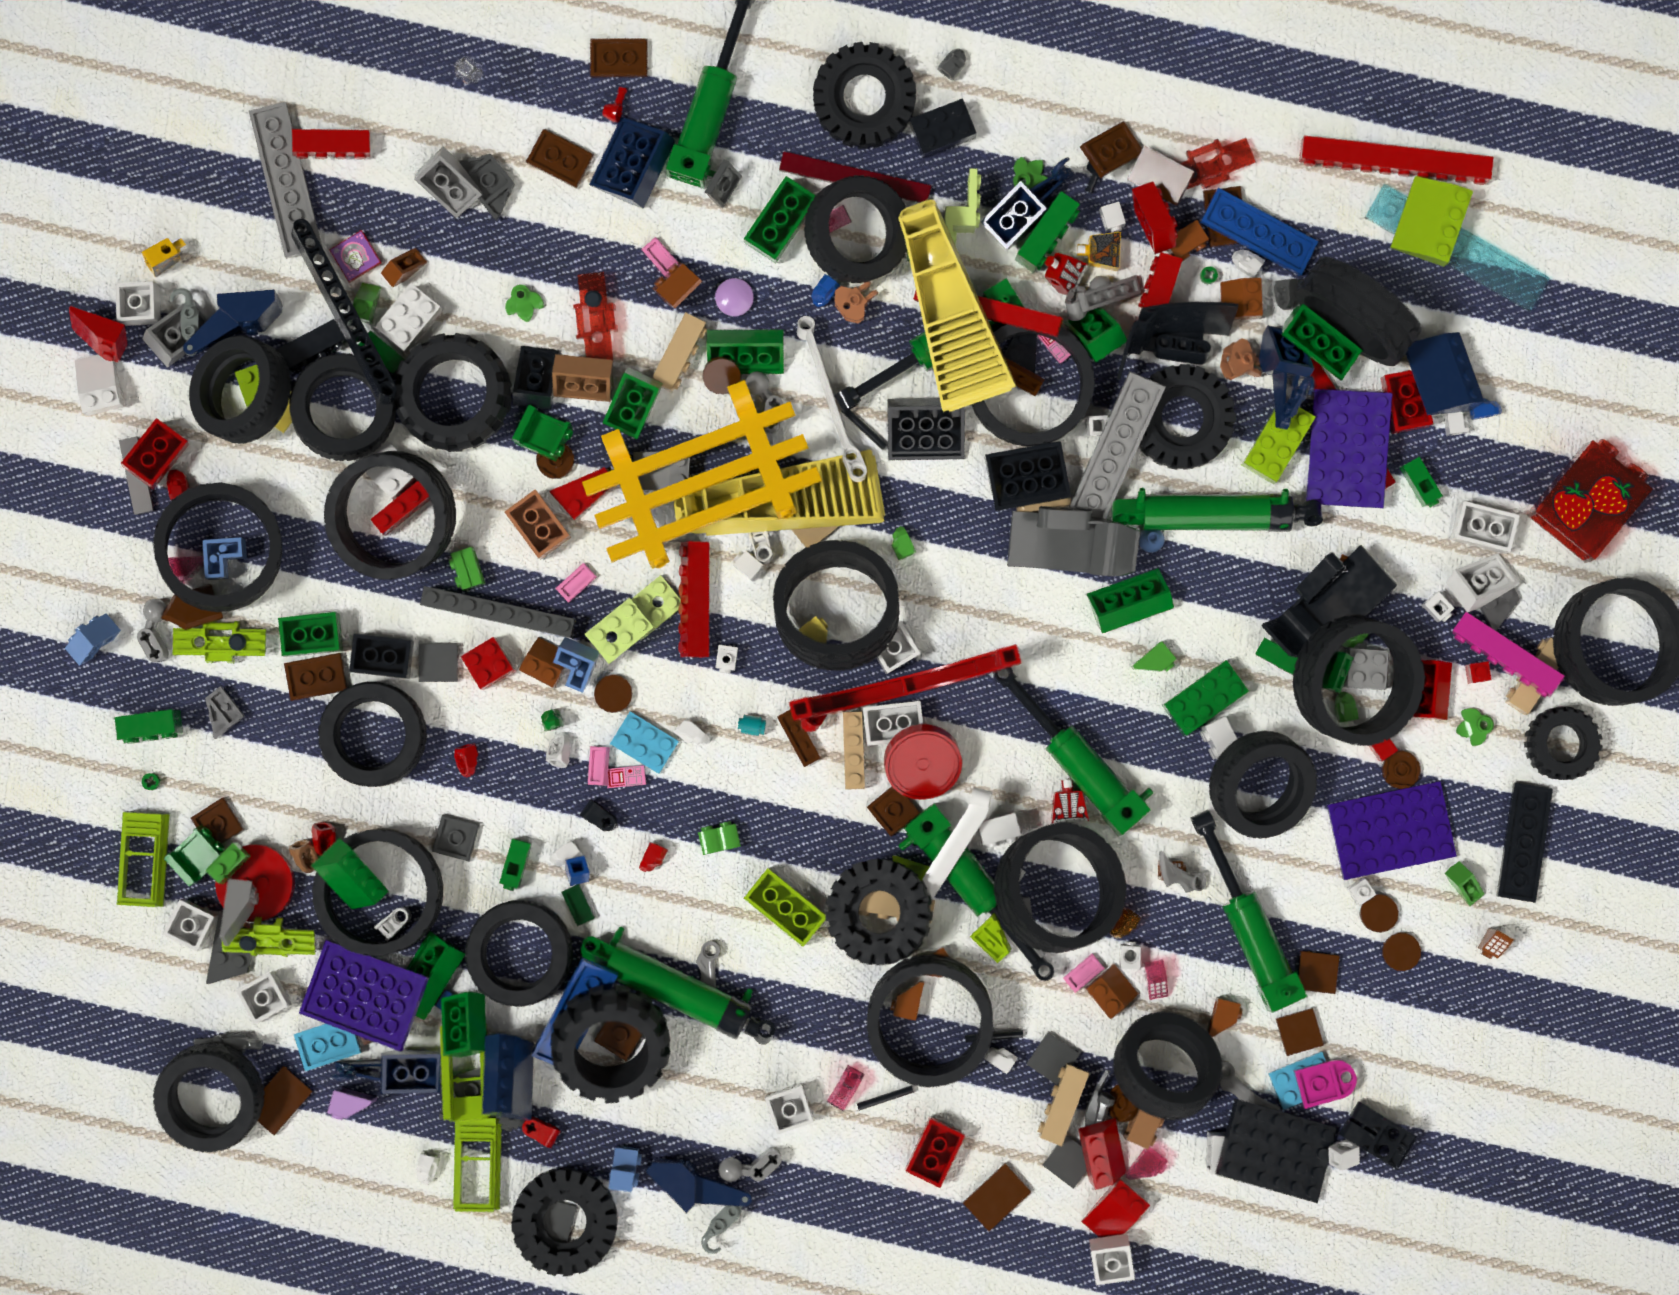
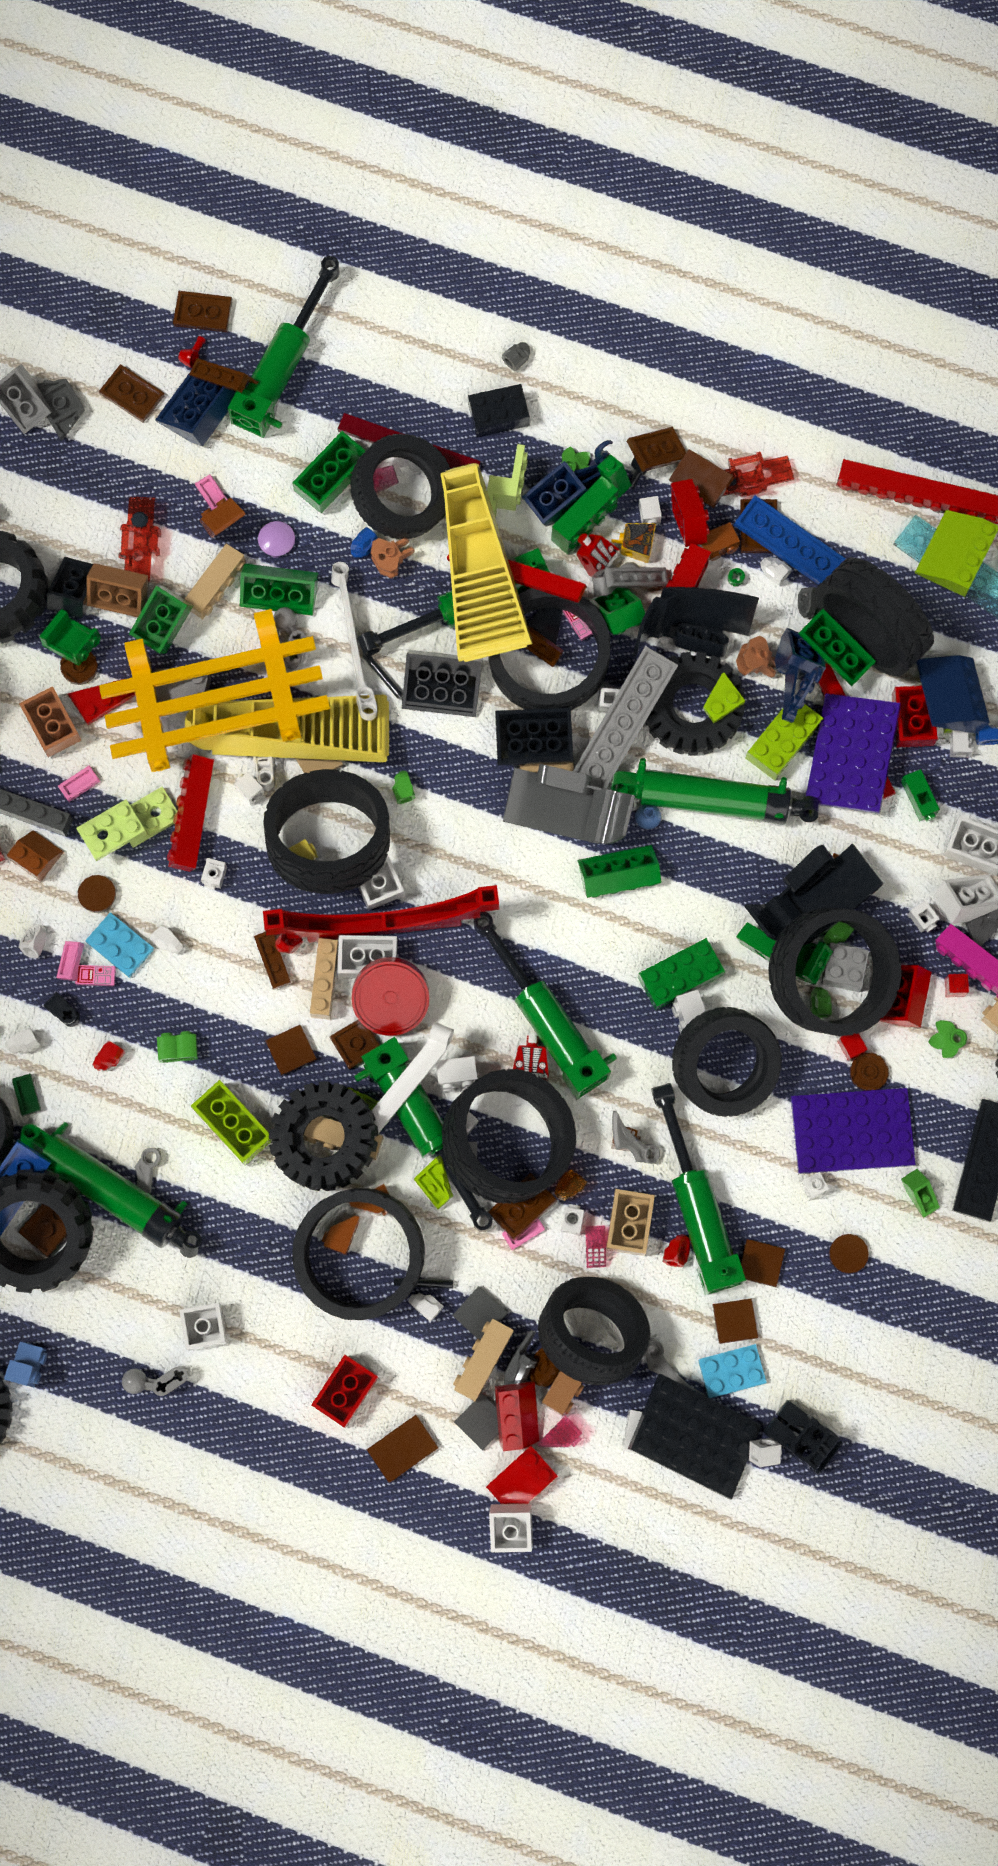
camera: 10 degrees right, 10 degrees down
clear head [454,56,483,85] -> none
bright green plate [505,284,544,322] -> none
green rock [541,709,564,732] -> none
medium blue brick [553,637,600,693] -> none
blue brick [565,856,589,886] -> none
dark blue slope [646,1158,752,1254] -> none
reddish brown tile [702,357,741,394] -> none
dark grey tile [705,159,742,208] -> none
teal brick [738,714,766,736] -> none
black tyre [813,42,916,149] -> none
clear pink slope [827,1065,865,1111] -> none
black bar [857,1085,914,1111] -> none
dark orange slope [1084,964,1139,1019] -> none
bright green slope [1131,641,1177,672] -> none
dark orange slope [1208,997,1243,1037] -> none
dark orange slope [1220,278,1263,320] -> none
dark pink tile [1294,1060,1357,1109] -> none
reddish brown tile [1359,894,1399,933] -> none
slope [1478,928,1514,960] -> none
none -> reddish brown panel [189,358,258,393]
none -> reddish brown tile [265,1025,317,1076]
none -> reddish brown tile [488,1173,558,1241]
none -> green brick [597,454,632,498]
none -> tan brick [606,1189,655,1256]
none -> red rock [662,1234,690,1268]
none -> lime wing [703,673,745,723]

